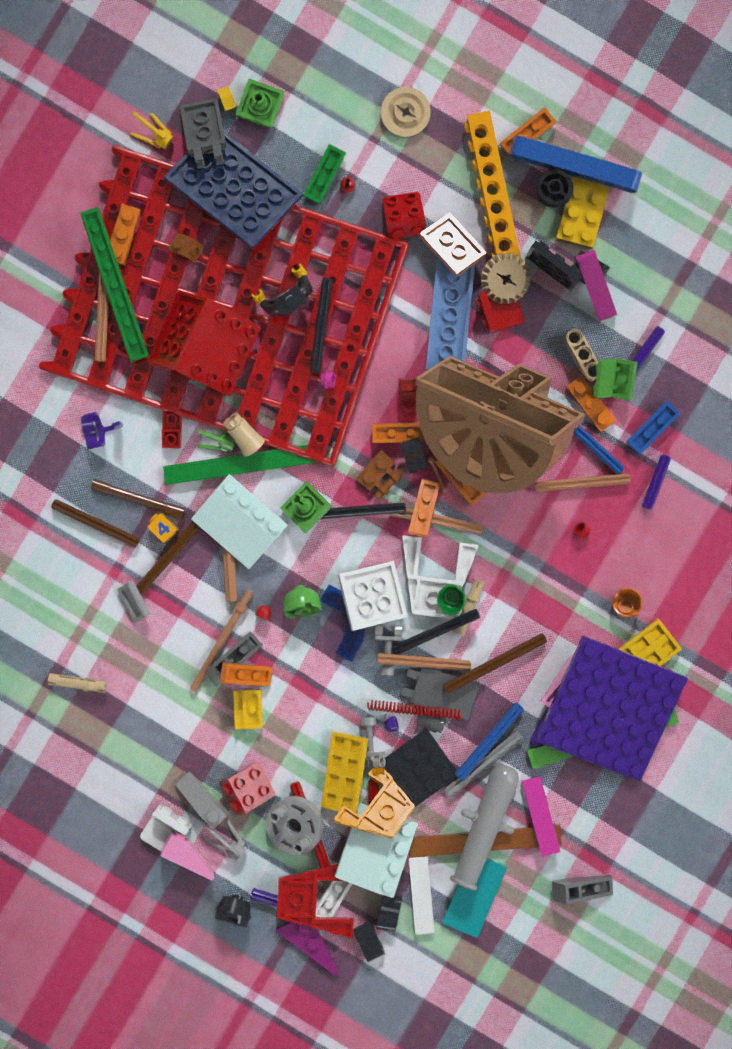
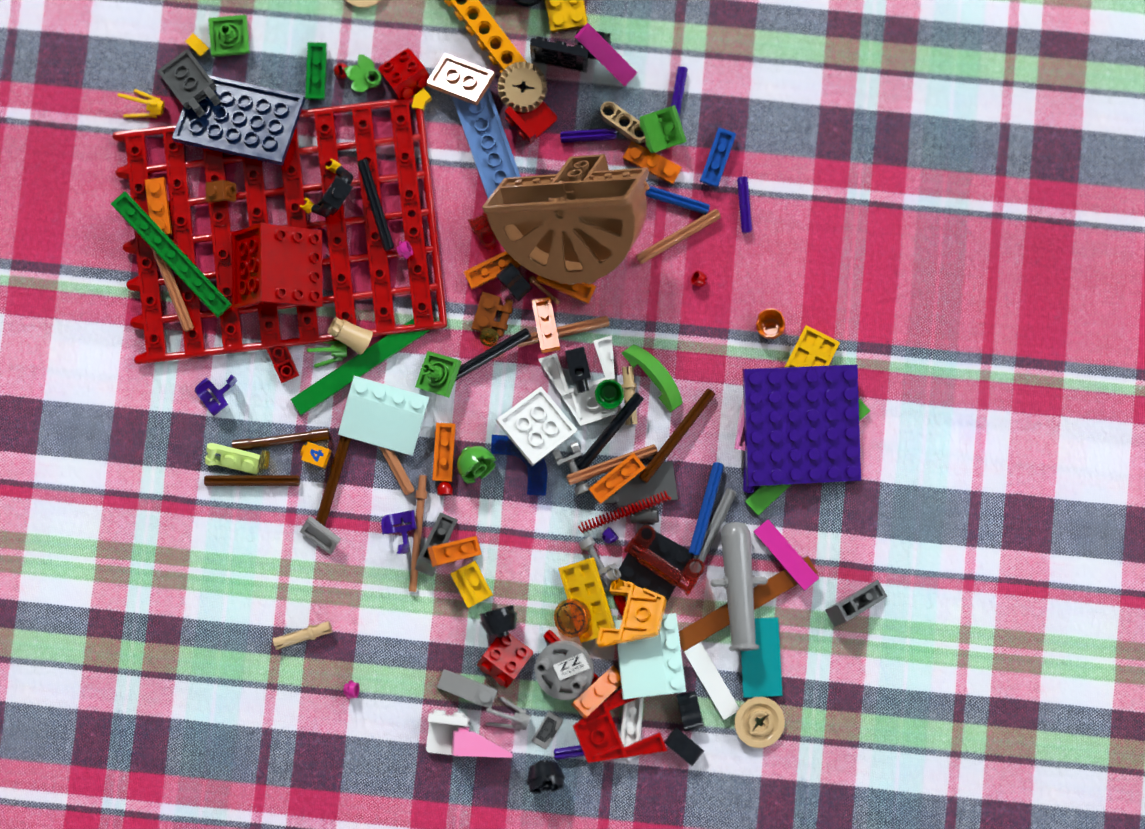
camera: 25 degrees left, 5 degrees down
magenta wing [276,922,339,975] -> none
none -> yellowish green plate [205,443,261,475]
none -> clear yellow tile [260,450,270,470]
none -> dark pink plate [343,680,360,699]
none -> bright green plate [344,54,381,92]
none -> dark purple helmet [381,510,417,554]
none -> yellow piece [412,88,432,112]
none -> orange plate [432,423,456,482]
none -> clear yellow tile [479,328,499,347]
none -> black cone [479,605,517,638]
none -> sticker [532,712,563,749]
none -> white sticker [553,653,590,681]
none -> clear orange tile [554,598,591,638]
none -> dark purple axle [560,128,617,143]
none -> black torso [565,347,591,393]
none -> plate [571,665,621,719]
none -> orange plate [588,453,646,504]
none -> bright green slope [622,344,683,413]
none -> clear red piece [623,525,704,596]
none -> tan gear [734,696,785,748]

